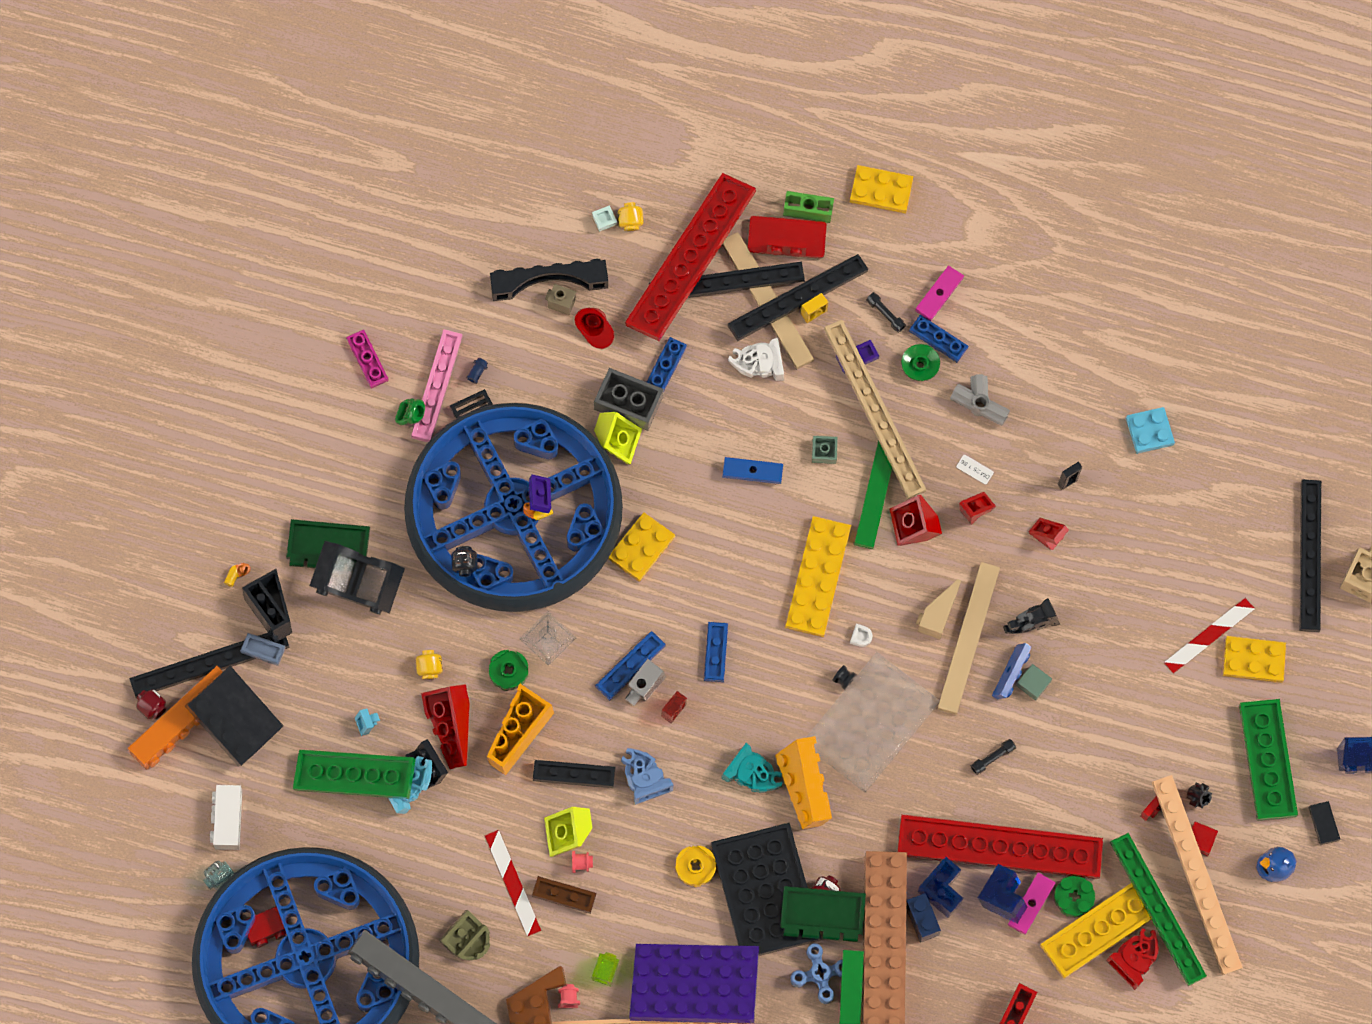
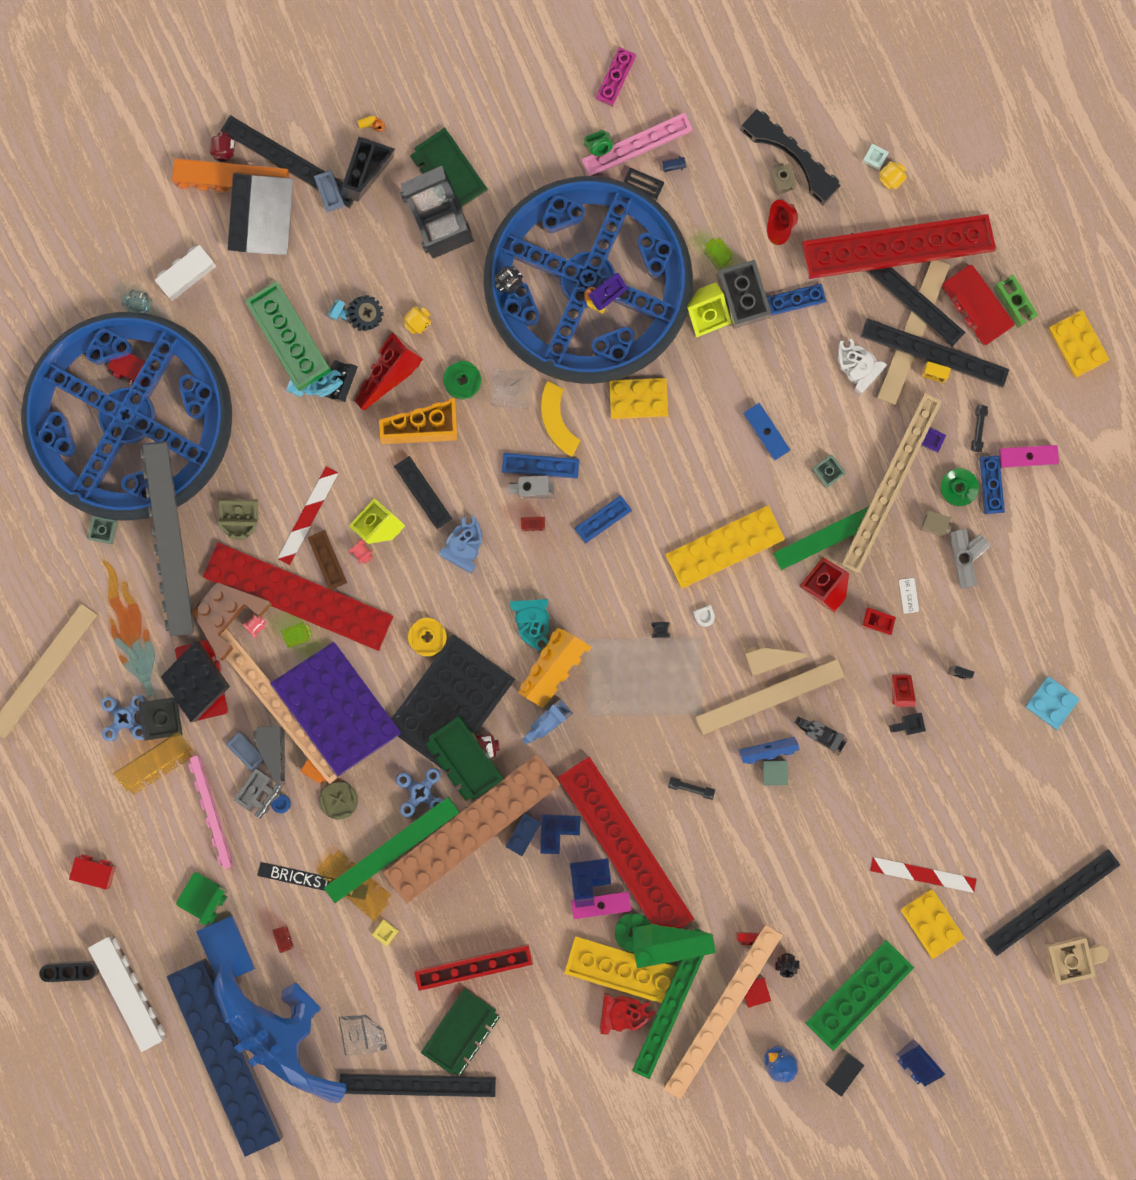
camera: 55 degrees right, 15 degrees up
none -> red plate [203,542,394,651]
none -> black wheel [346,295,384,331]
none -> medium blue piece [521,699,573,745]
none -> yellow tile [541,381,581,457]
none -> green wedge [633,924,716,968]
none -> clear neon green brick [704,237,734,270]
none -> black plate [889,712,926,735]
none -> dark tan brick [920,510,952,537]

